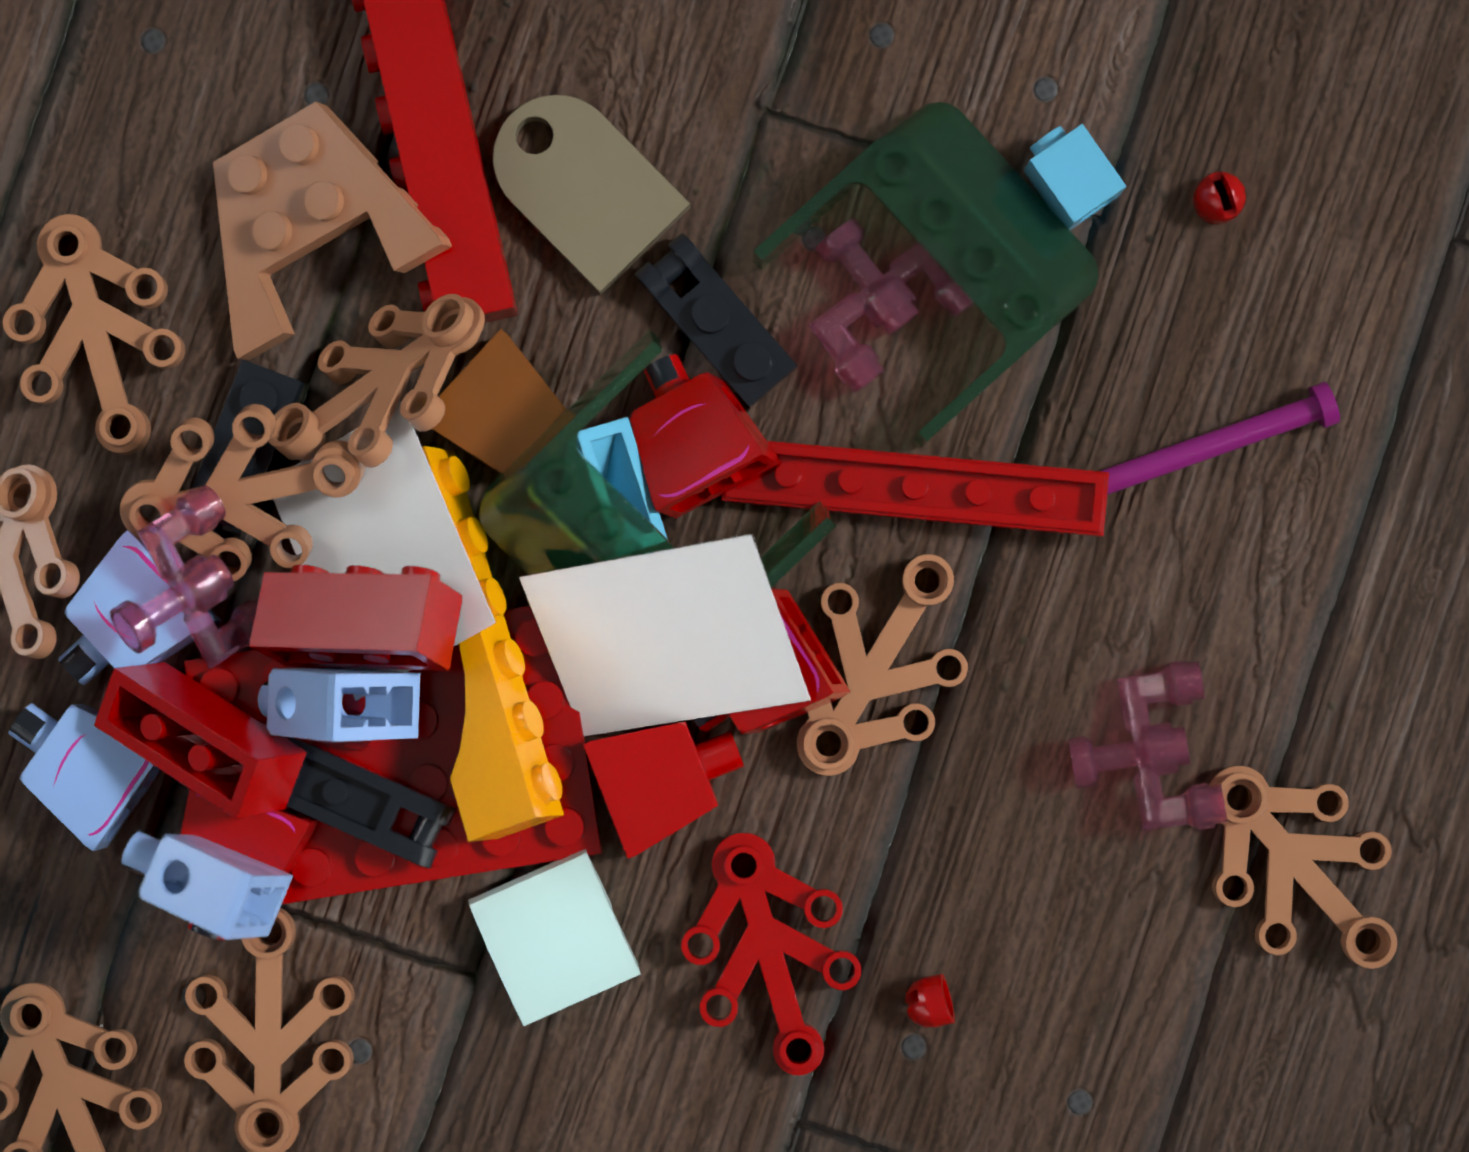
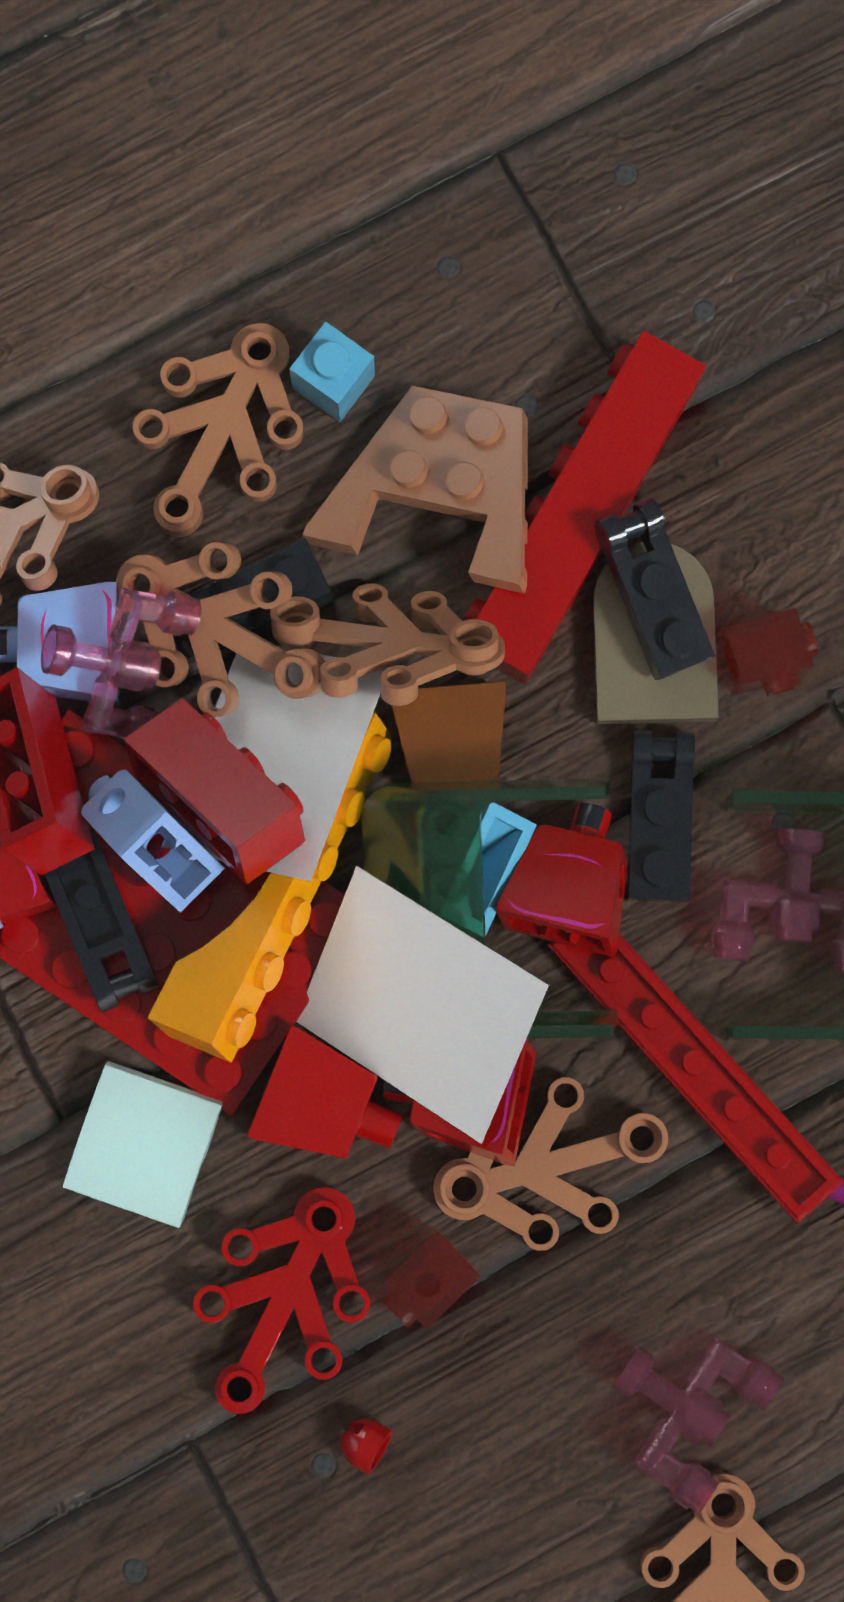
camera: 40 degrees right, 5 degrees down
none -> medium azure brick [289,321,375,423]
none -> clear red brick [383,1229,481,1329]
none -> black plate [595,498,715,680]
none -> clear red brick [719,608,818,696]

